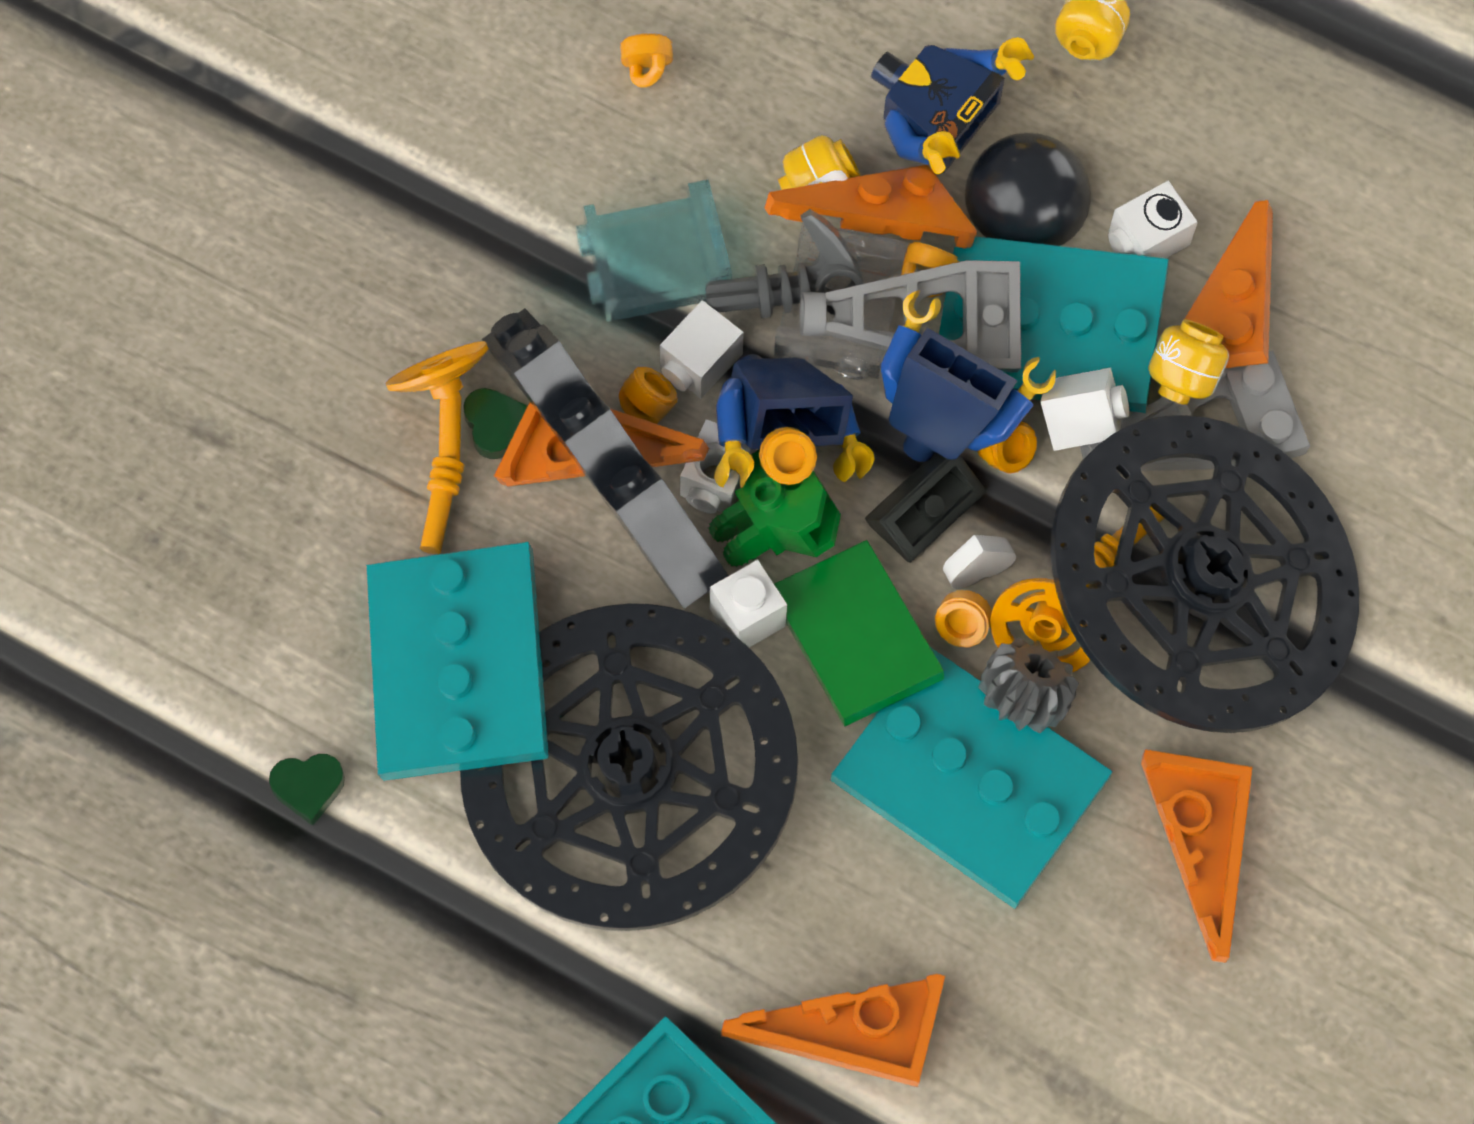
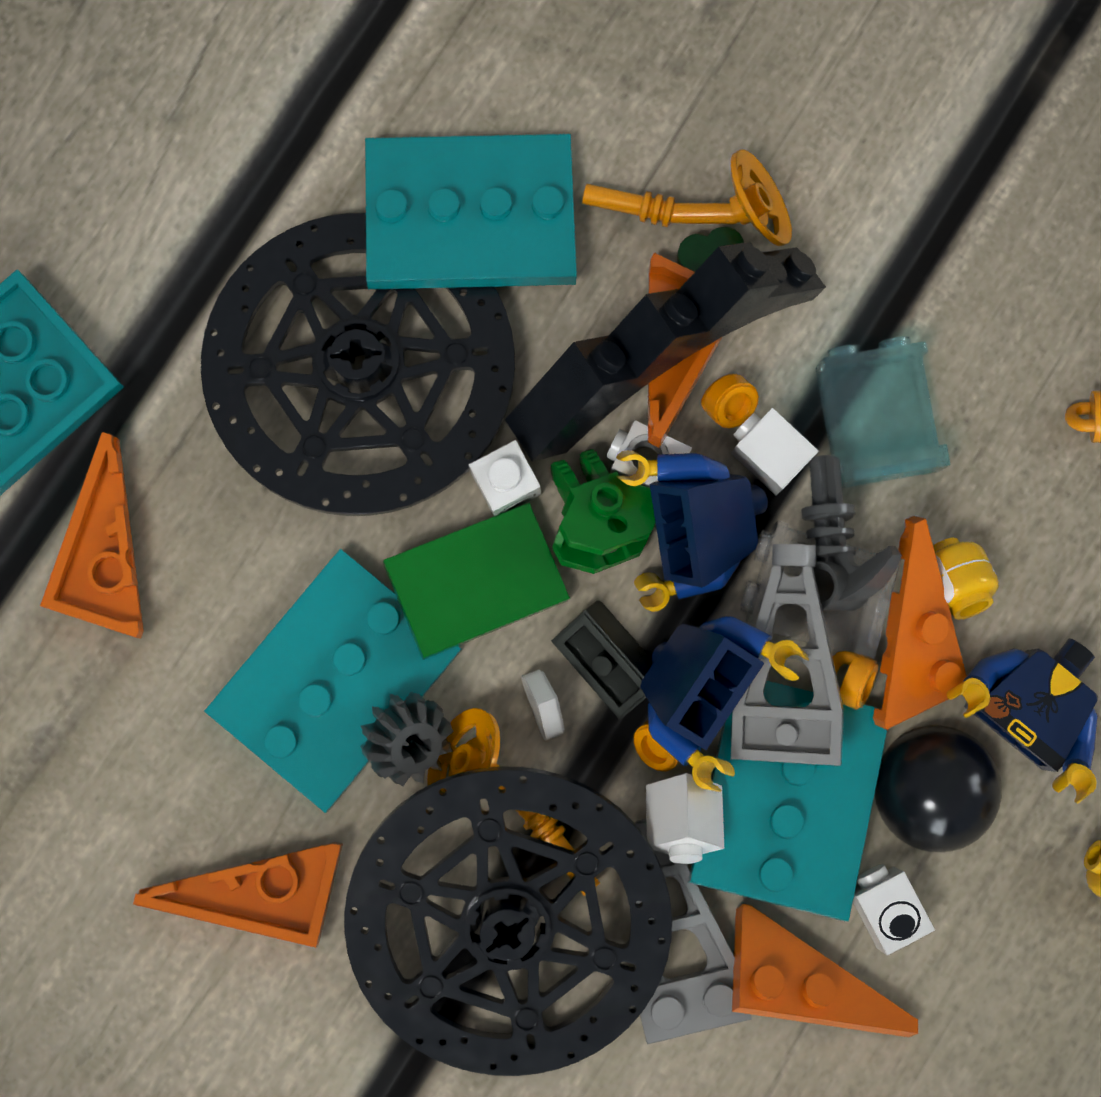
camera: 95 degrees right, 15 degrees up
dark green tile [269,754,345,826] -> none
light orange tile [759,427,817,485] -> none
light orange tile [935,590,992,648] -> none
yellow head [1148,319,1229,405] -> none

